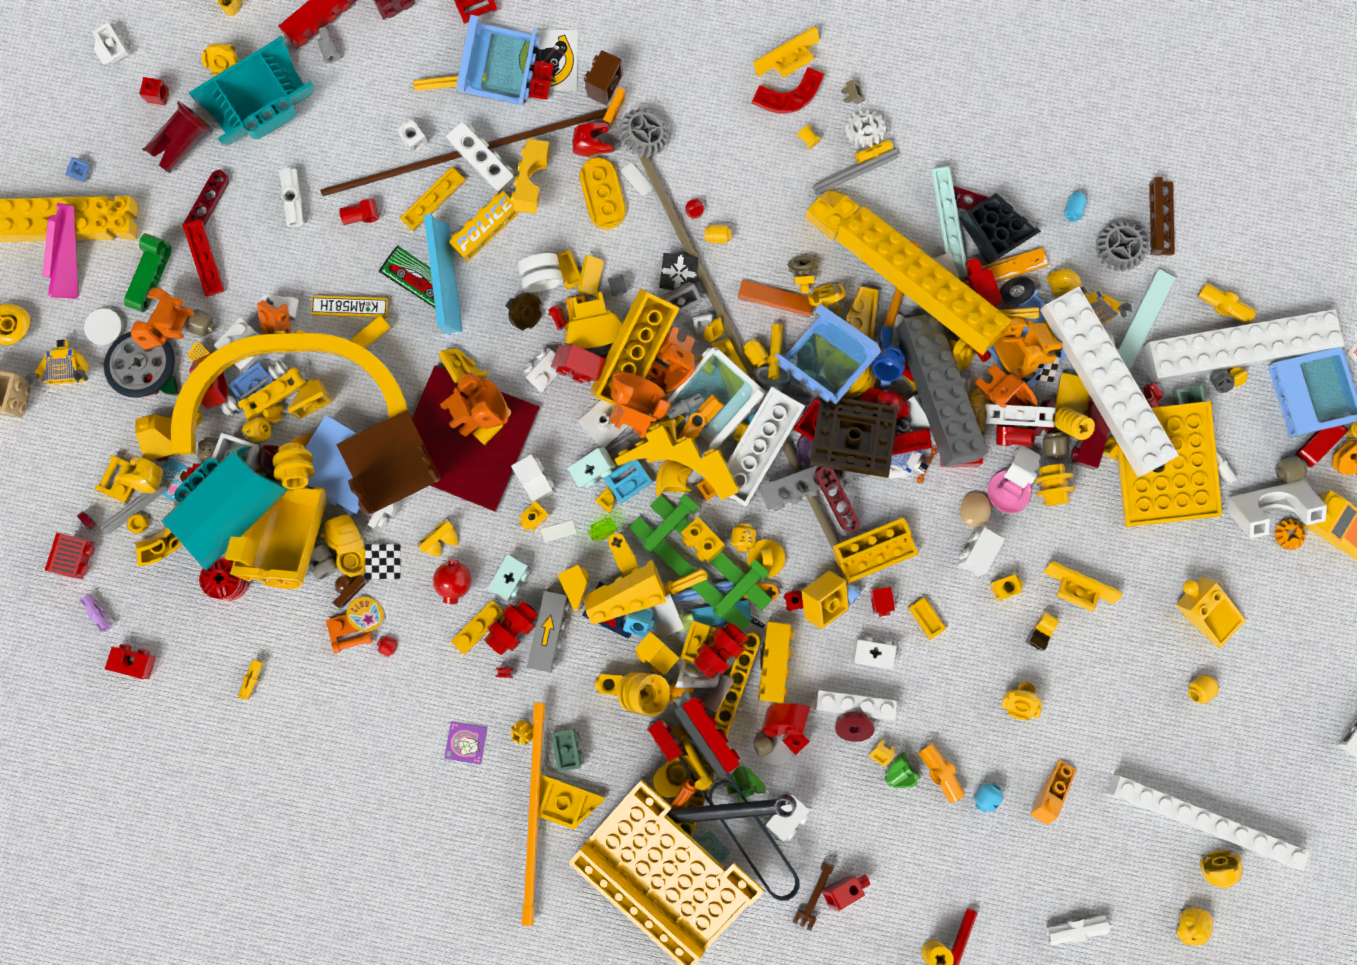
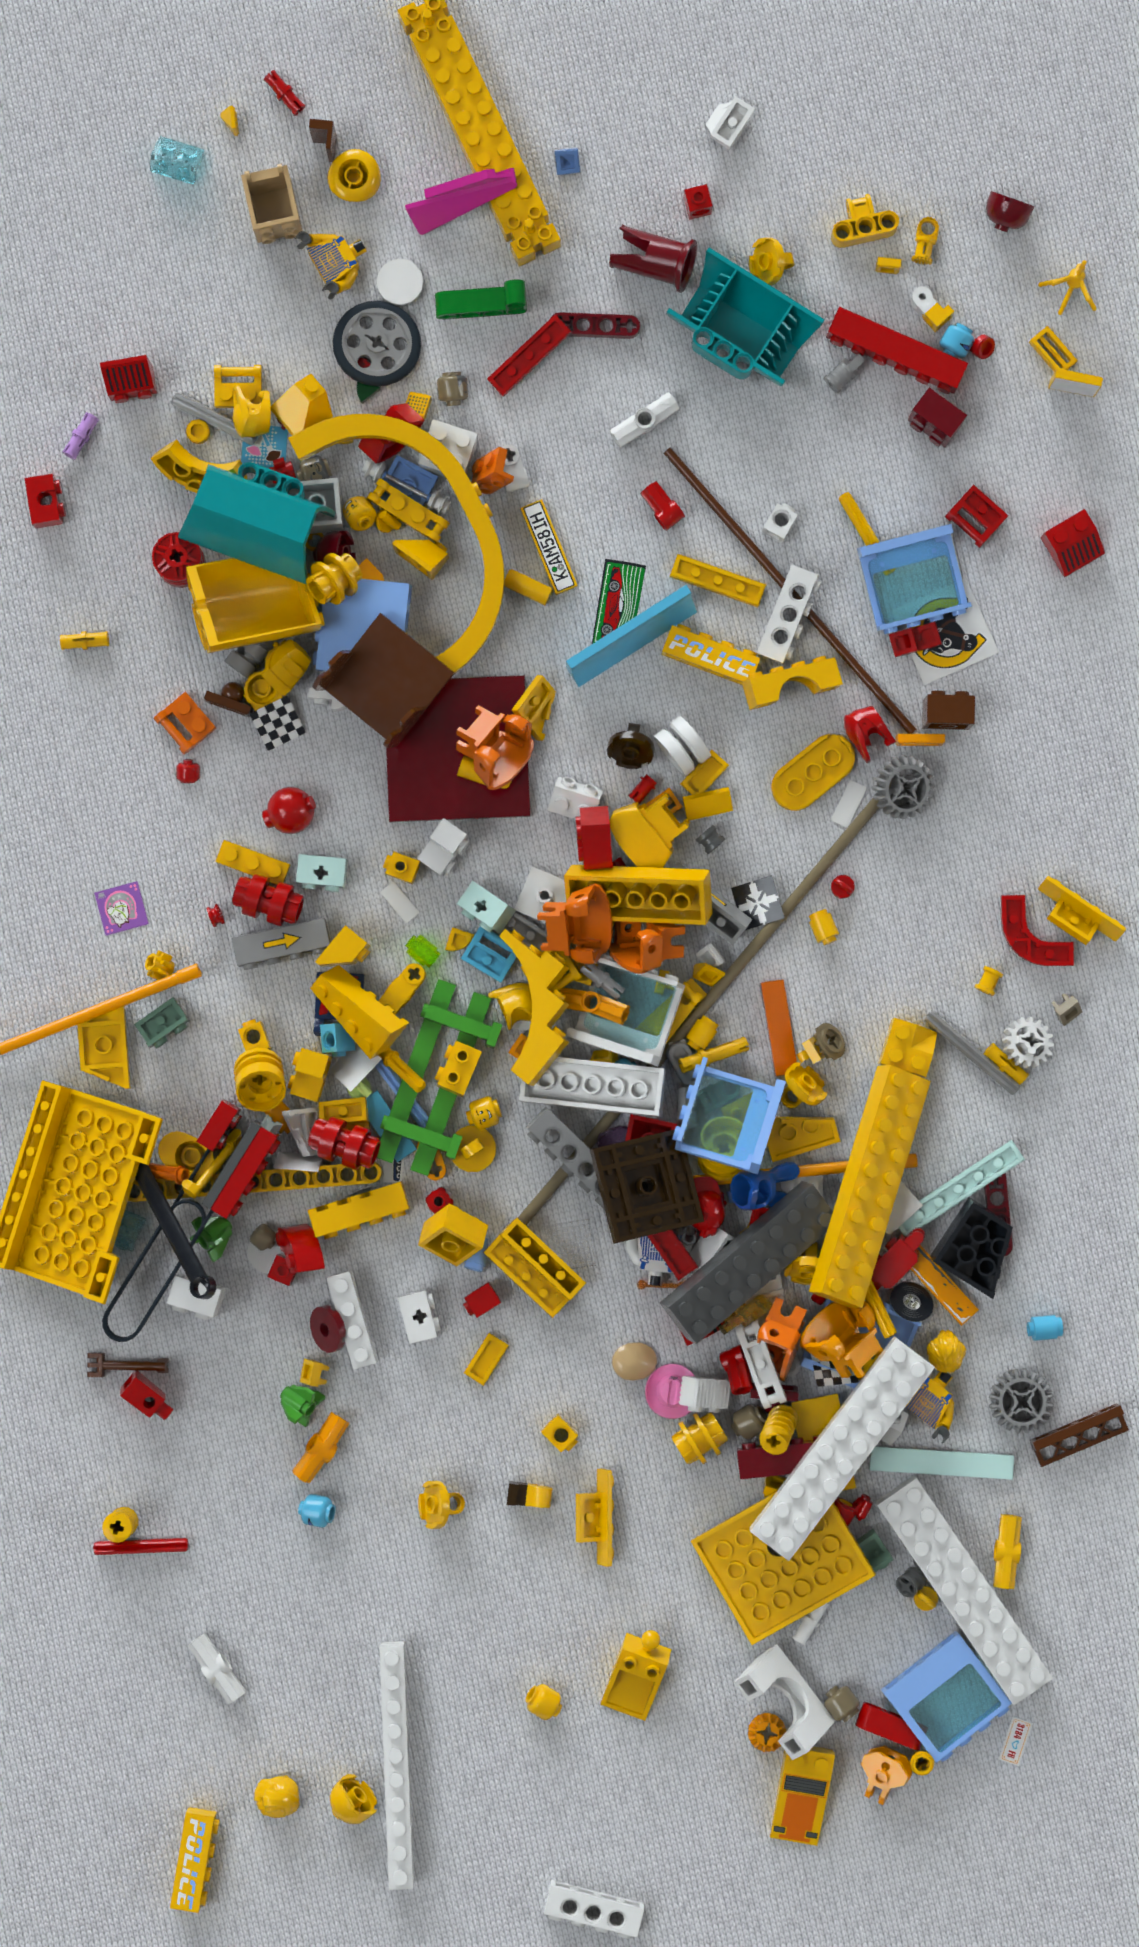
camera: 70 degrees right, 5 degrees up
dark red tile [76,511,96,529] -> none
orange piece [131,287,195,351] -> none
yellow panel [225,536,259,566] -> none
sticker [347,597,384,632] -> none
yellow tile [417,518,458,556] -> none
dark red beam [815,467,860,533] -> none
white brick [958,527,1005,576] -> none
light orange slope [1030,760,1076,825] -> none

